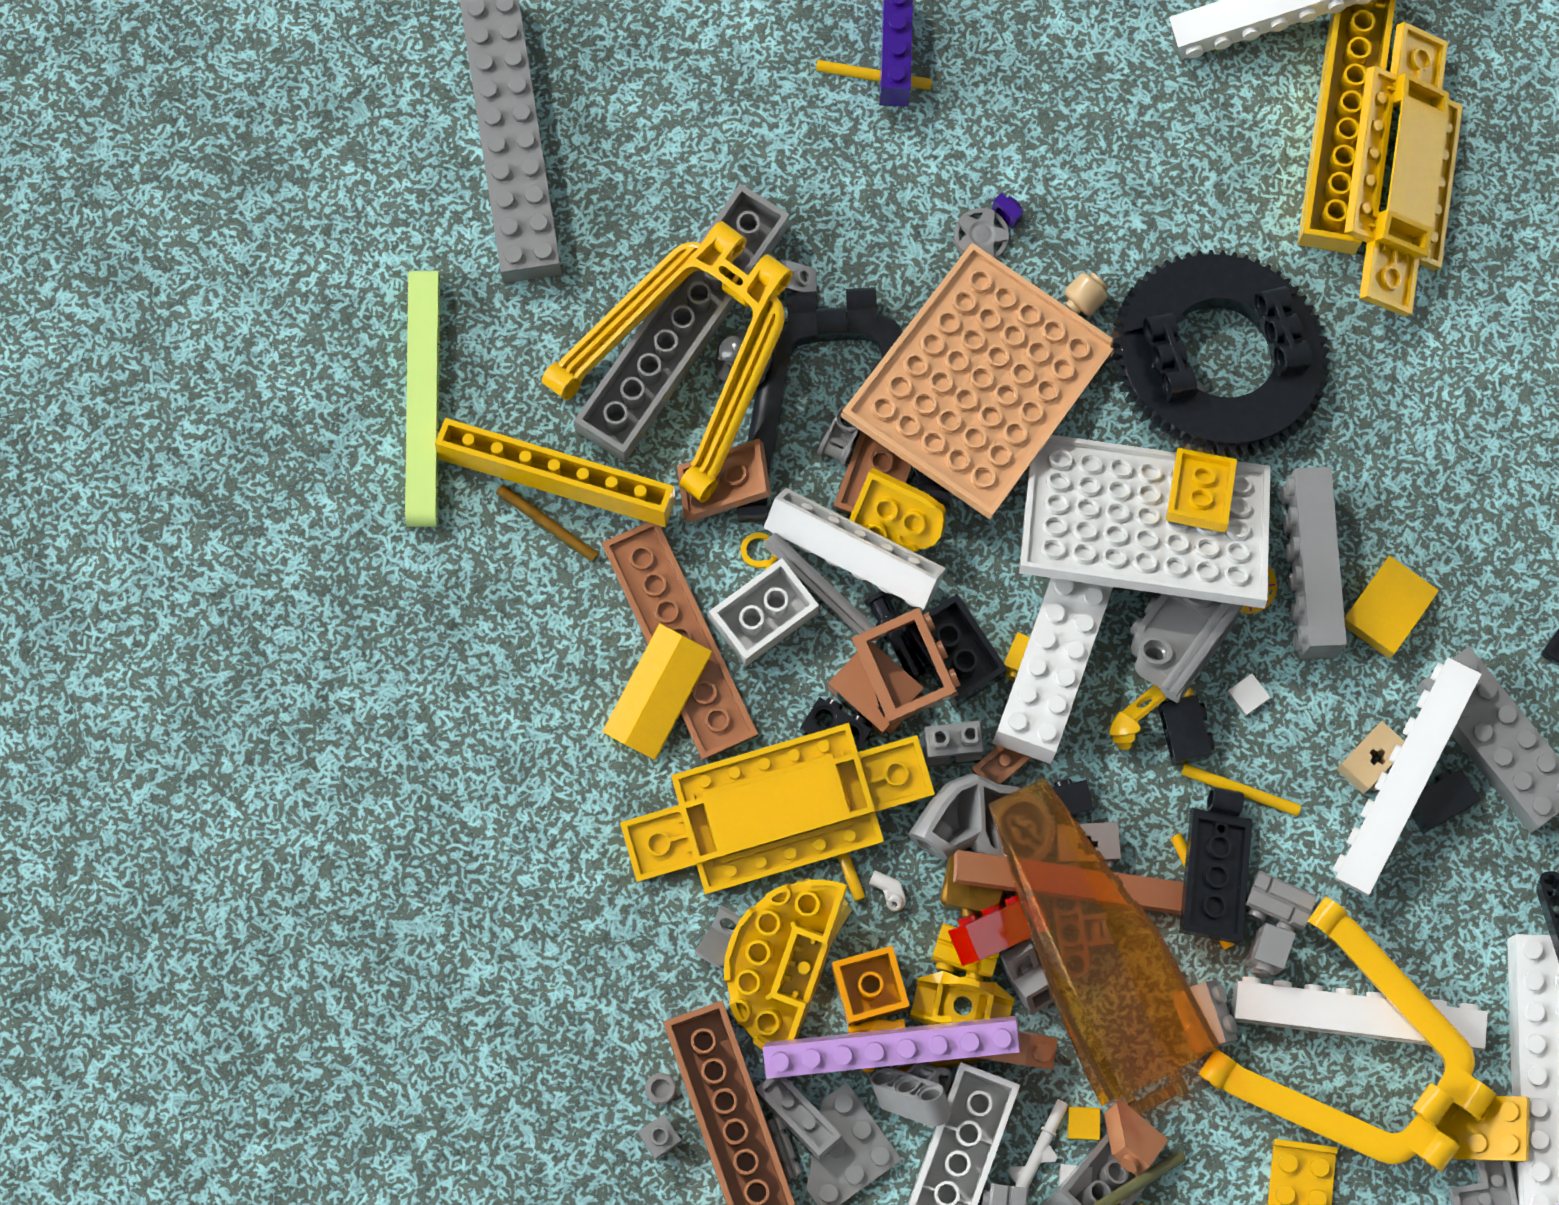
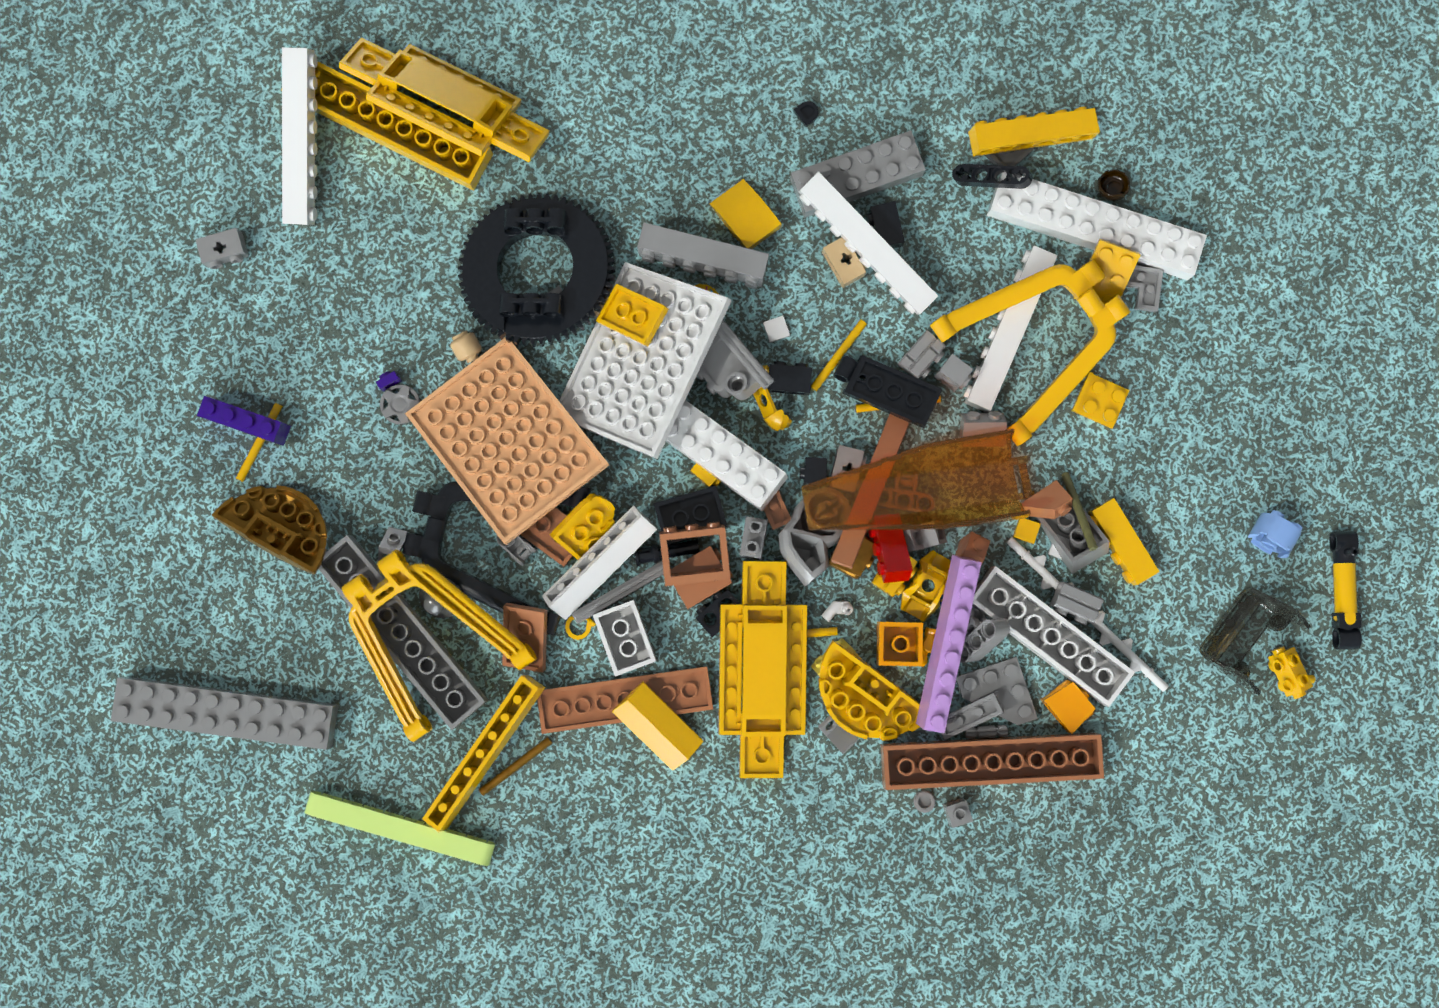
camera: 70 degrees left, 10 degrees up
none -> pearl gold brick [212,485,327,575]

